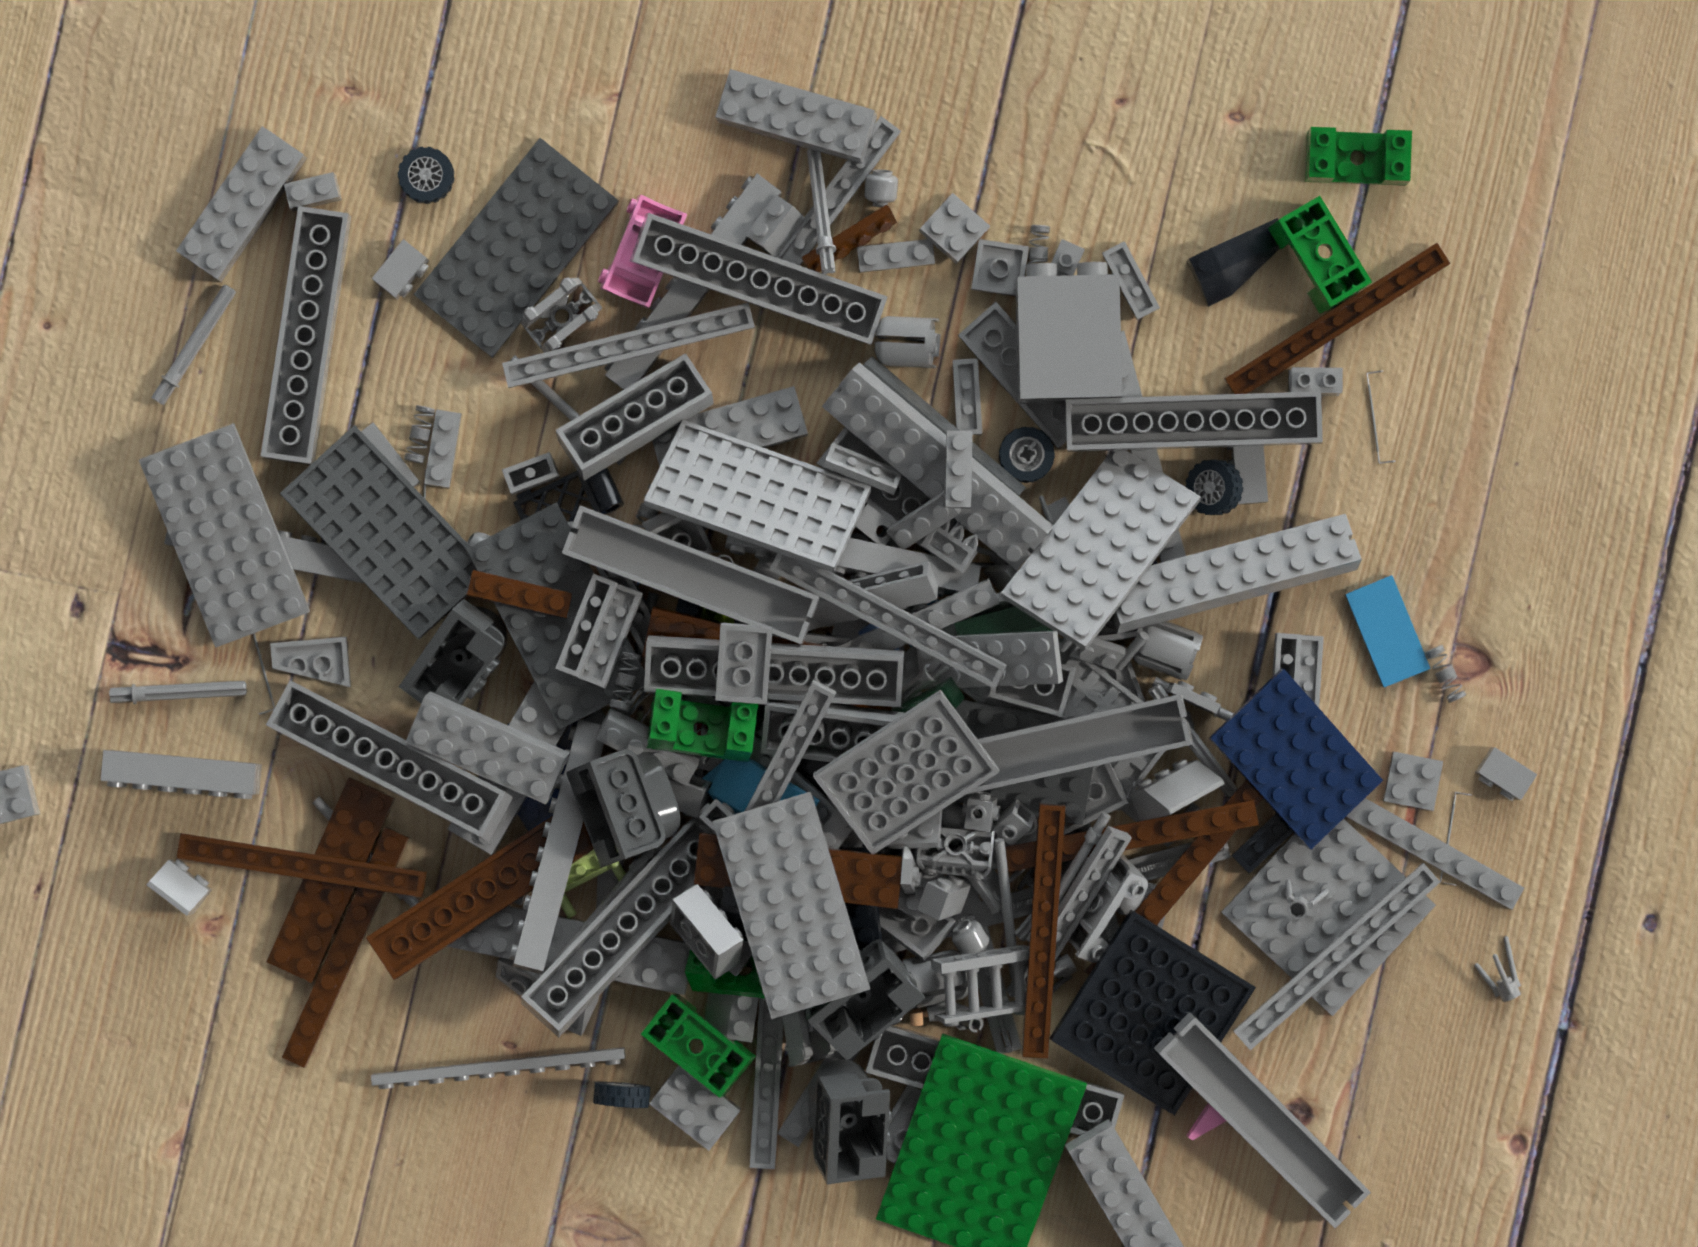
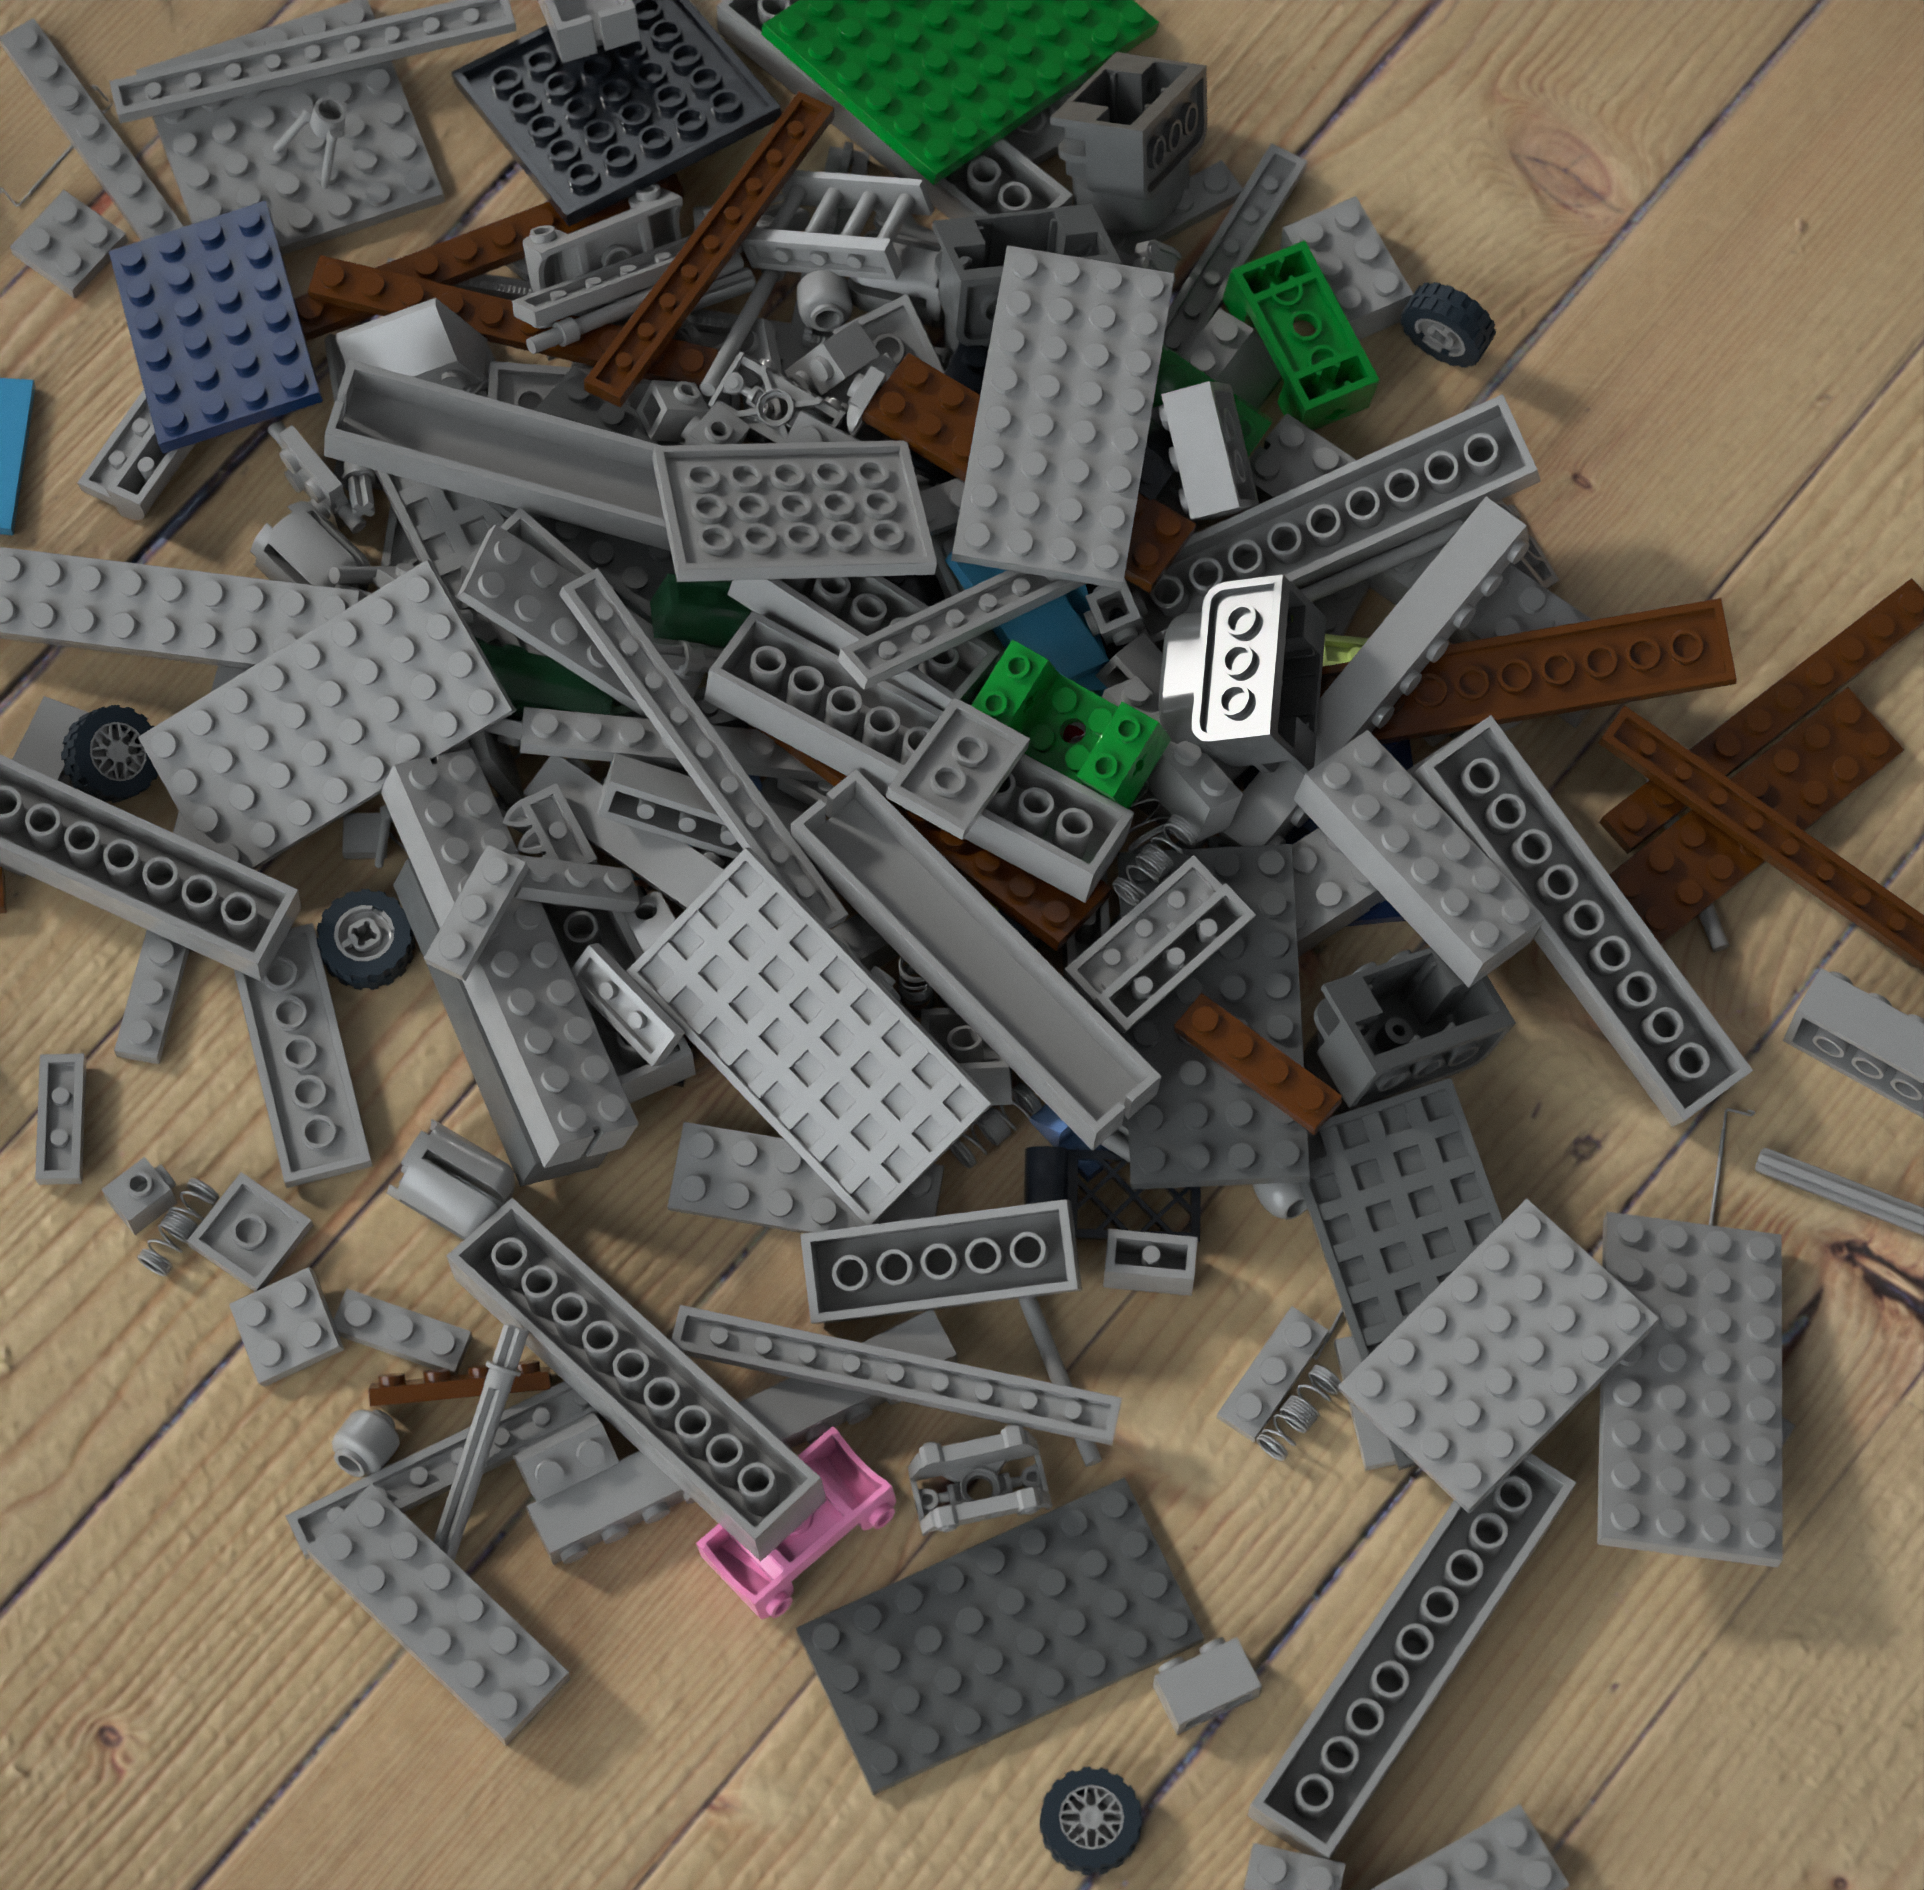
camera: 155 degrees left, 20 degrees down
light grey axle [151,285,236,405] -> none
light grey wing [270,637,351,687] -> none
light grey plate [371,1047,626,1089] -> none
light grey plate [952,358,982,435] -> none
light grey brick [1015,262,1122,403] -> none
black plate [1231,813,1293,874] -> none
none -> light grey plate [1338,1198,1659,1514]

